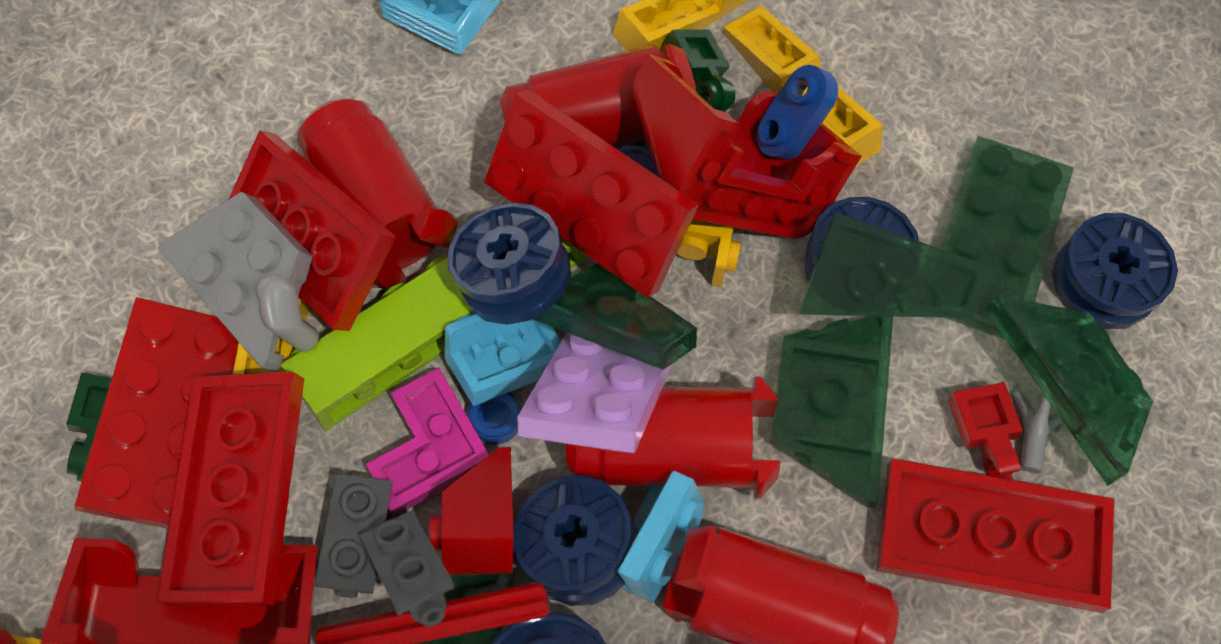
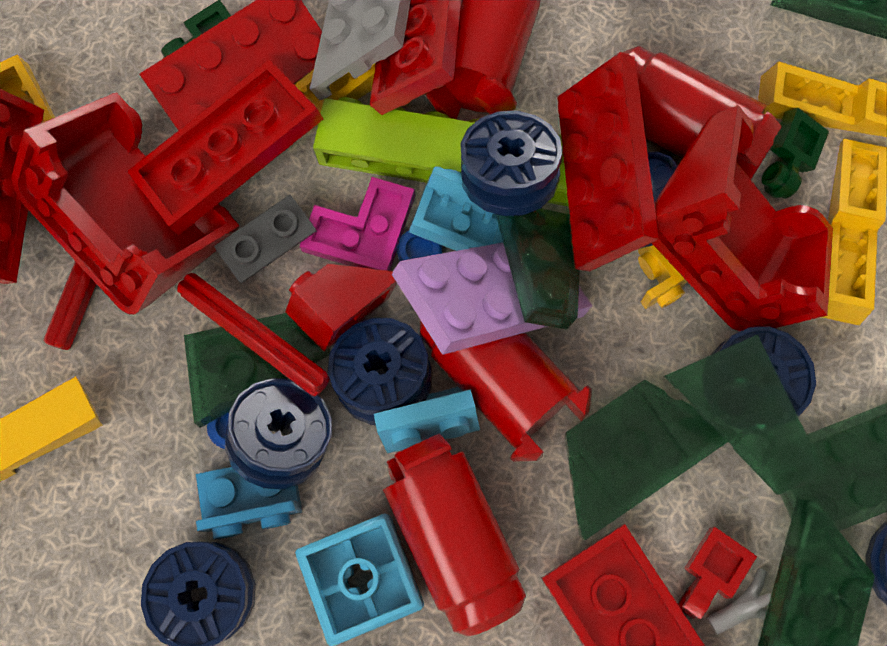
camera: 55 degrees right, 10 degrees up
light grey arm [257,275,319,352] -> none
dark grey hinge [359,510,455,627] -> none
blue plate [756,65,838,160] -> none

